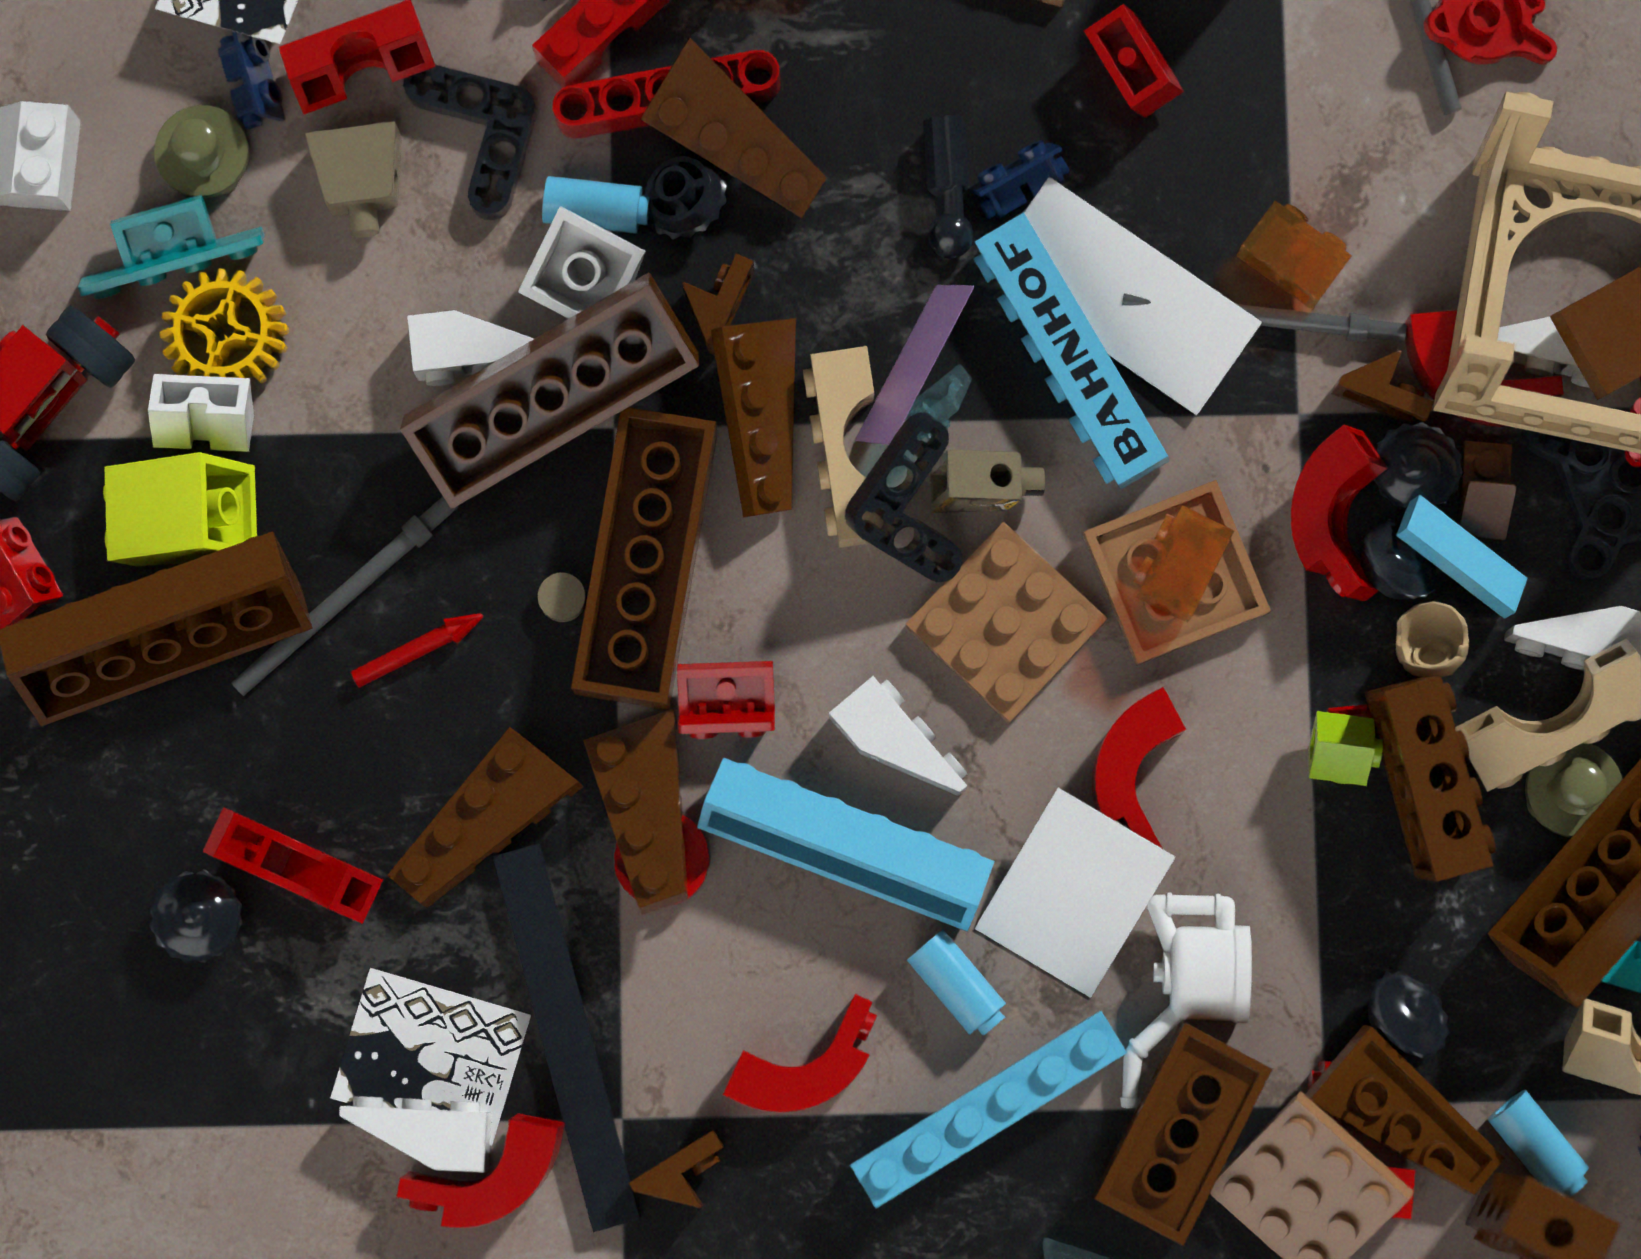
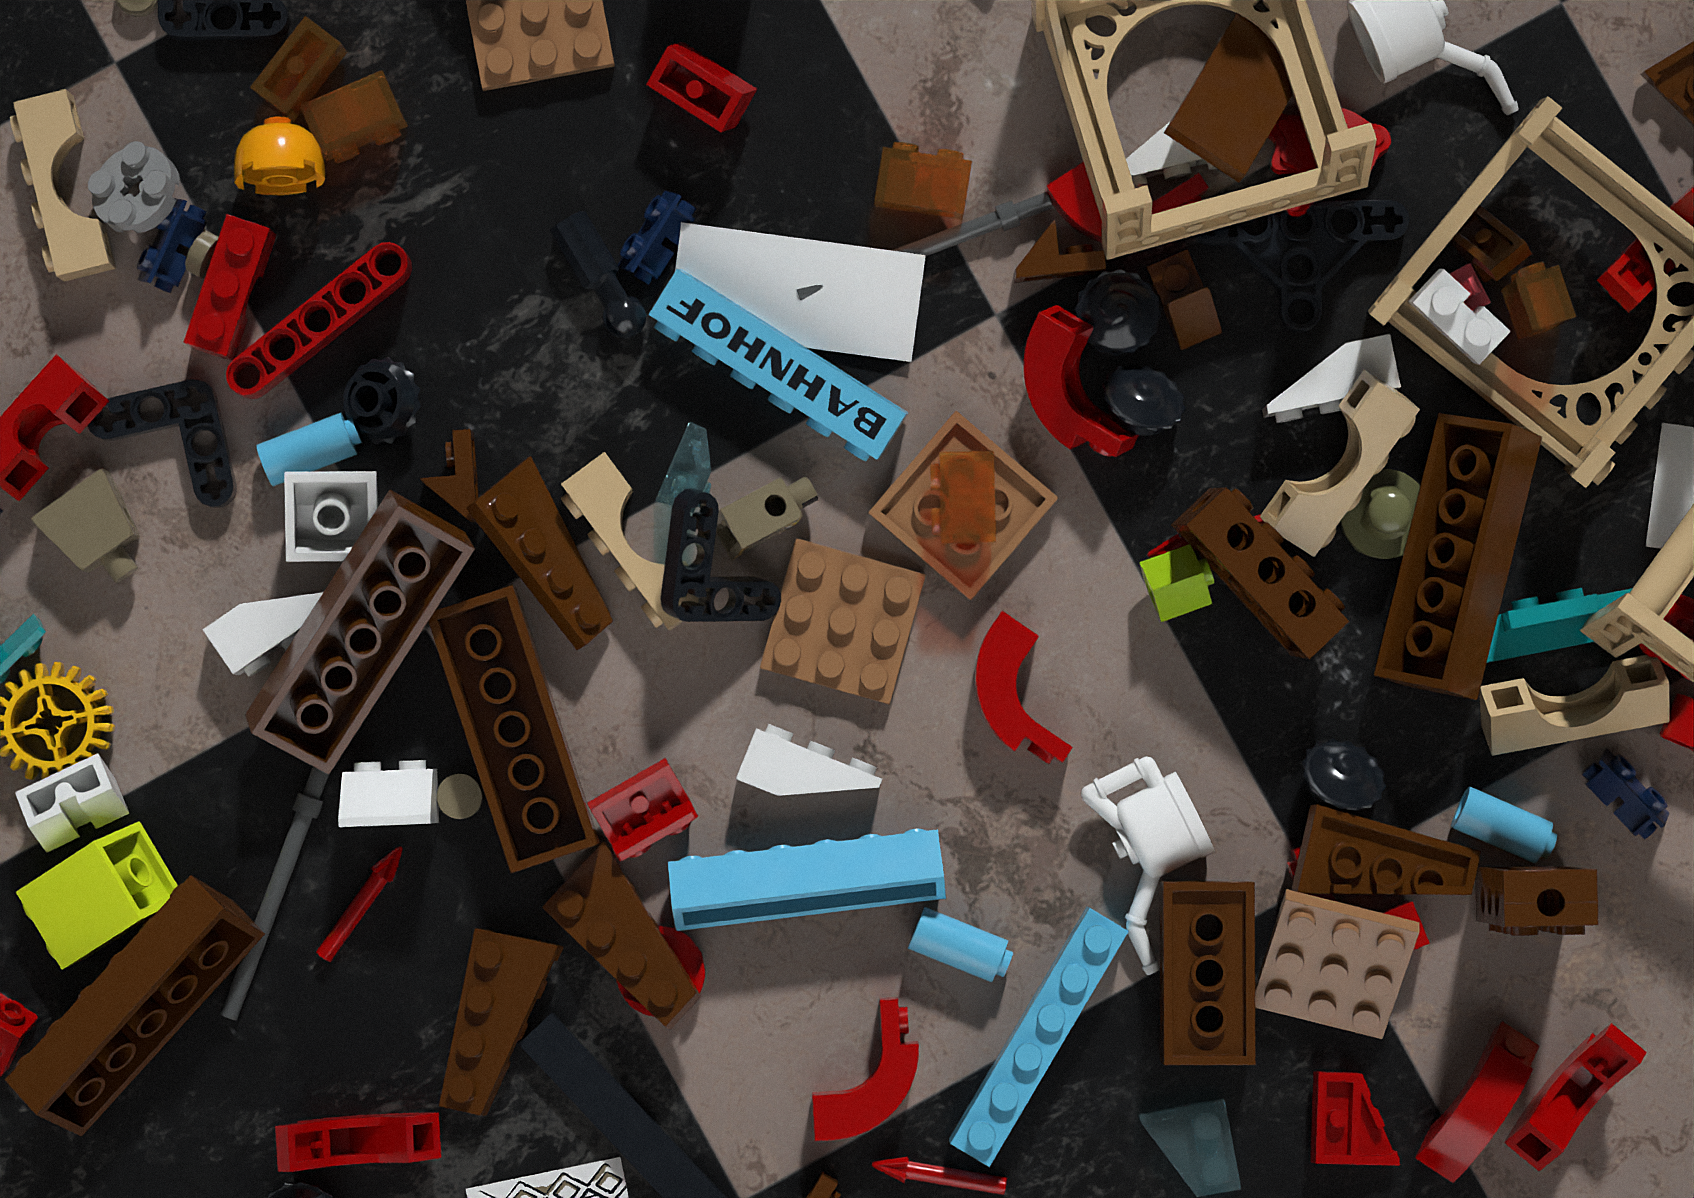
camera: 35 degrees left, 5 degrees up
reddish brown wing [641,37,826,218] -> none
lavender sticker [856,285,974,445] -> none
white sticker [974,788,1176,998] -> none
medium azure tile [1396,495,1528,619] -> none
tan hair [1396,601,1469,677] -> none
none -> white slope [338,760,439,827]
none -> red piece [872,1156,1007,1195]

